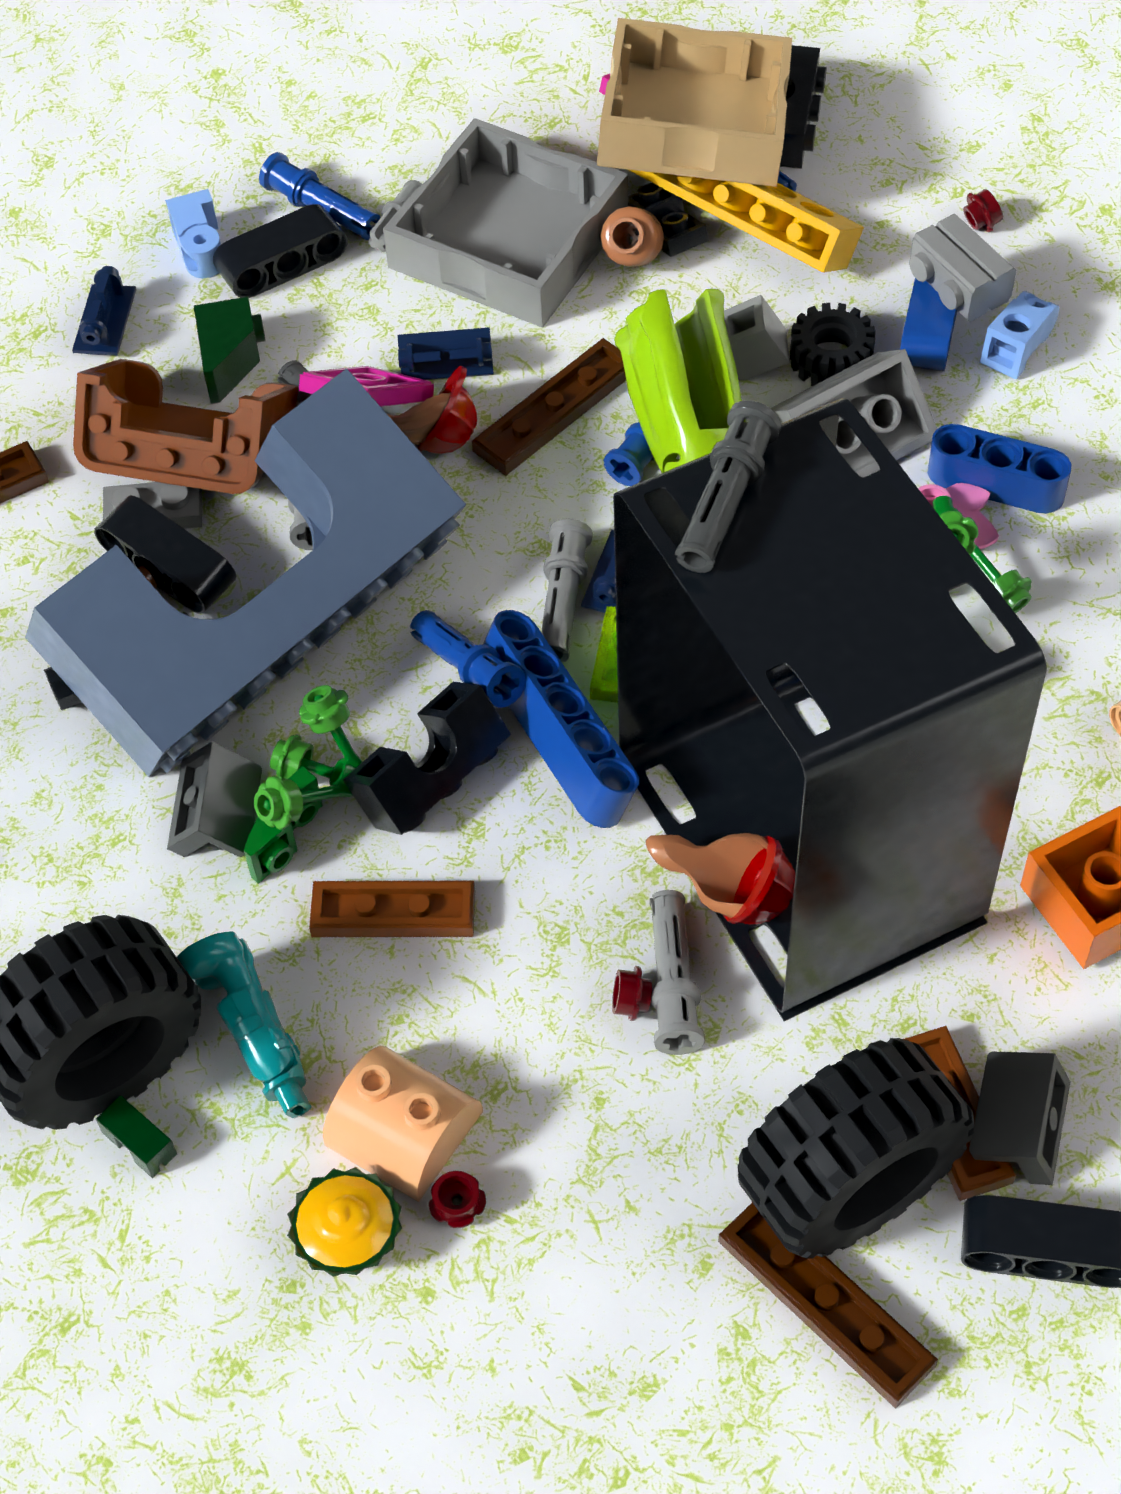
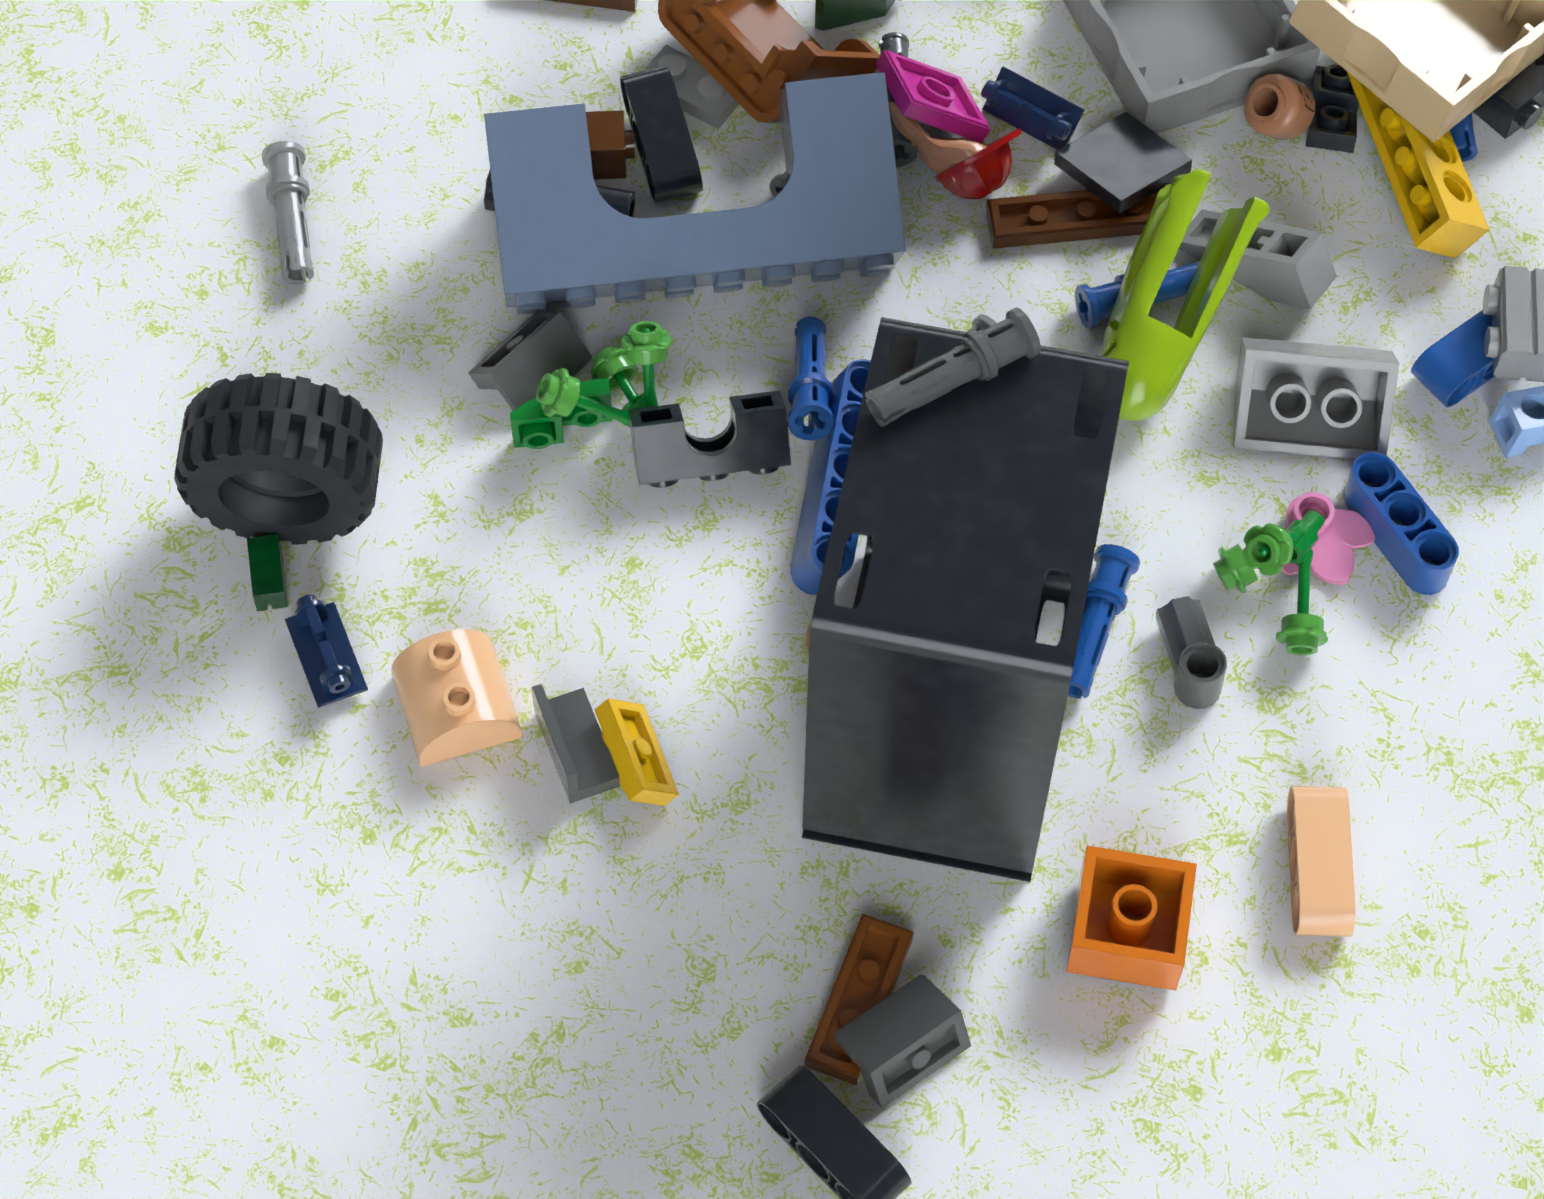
camera: 35 degrees right, 5 degrees up
teal piece [177,931,311,1118] -> none
yellow piece [287,1167,402,1277] -> none
dark orange tile [309,881,475,937] -> none
dark red plate [428,1171,486,1228] -> none
dark red plate [612,966,652,1021] -> none
light grey pin [649,890,705,1055] -> none
reddish brown tile [718,1202,938,1409] -> none
black tyre [738,1038,974,1259] -> none
black tyre [790,303,876,386] -> none
none -> dark blue hinge [285,594,368,708]
none -> dark grey panel [531,684,620,804]
none -> yellow plate [594,698,679,806]
none -> tile [1054,112,1192,213]

